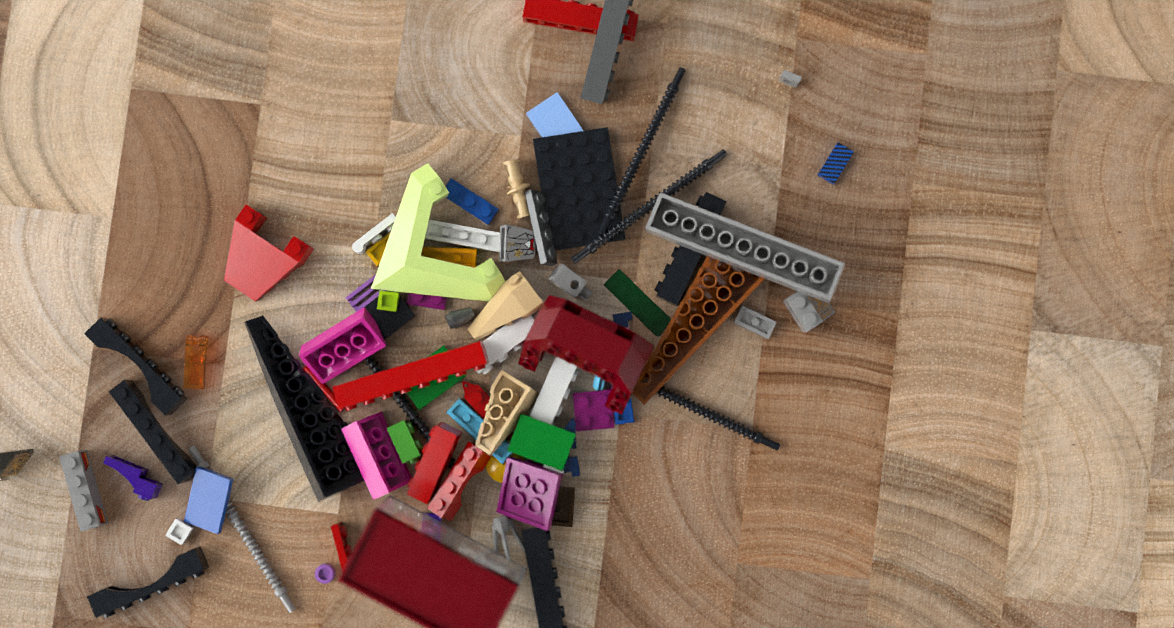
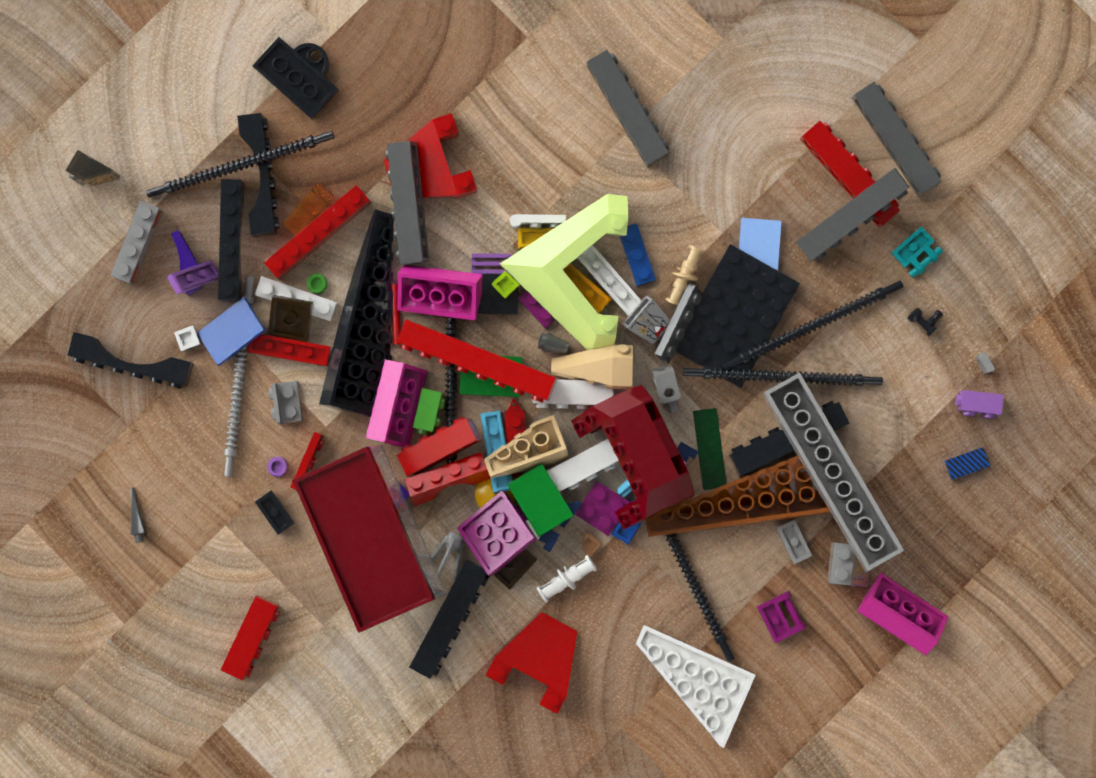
camera: 40 degrees right, 0 degrees up
none -> black hose [146,131,335,198]
none -> medium lavender tile [167,260,219,294]
none -> red plate [247,334,331,367]
none -> black plate [252,37,339,120]
none -> white plate [254,276,337,322]
none -> black plate [255,490,295,535]
none -> red brick [264,185,371,281]
none -> dark brown plate [268,295,313,342]
none -> light grey bracket [269,381,303,424]
none -> bright green tile [307,273,327,294]
none -> dark grey brick [386,141,430,265]
none -> red wedge [485,612,577,714]
none -> white piece [537,555,597,603]
none -> medium nougat tile [583,532,603,558]
none -> dark grey brick [586,50,670,167]
none -> white wing [636,625,756,748]
none -> magenta plate [756,591,807,643]
none -> dark pink slope [858,572,949,655]
none -> teal plate [890,226,943,279]
none -> black piece [907,307,943,337]
none -> medium lavender brick [955,390,1004,419]

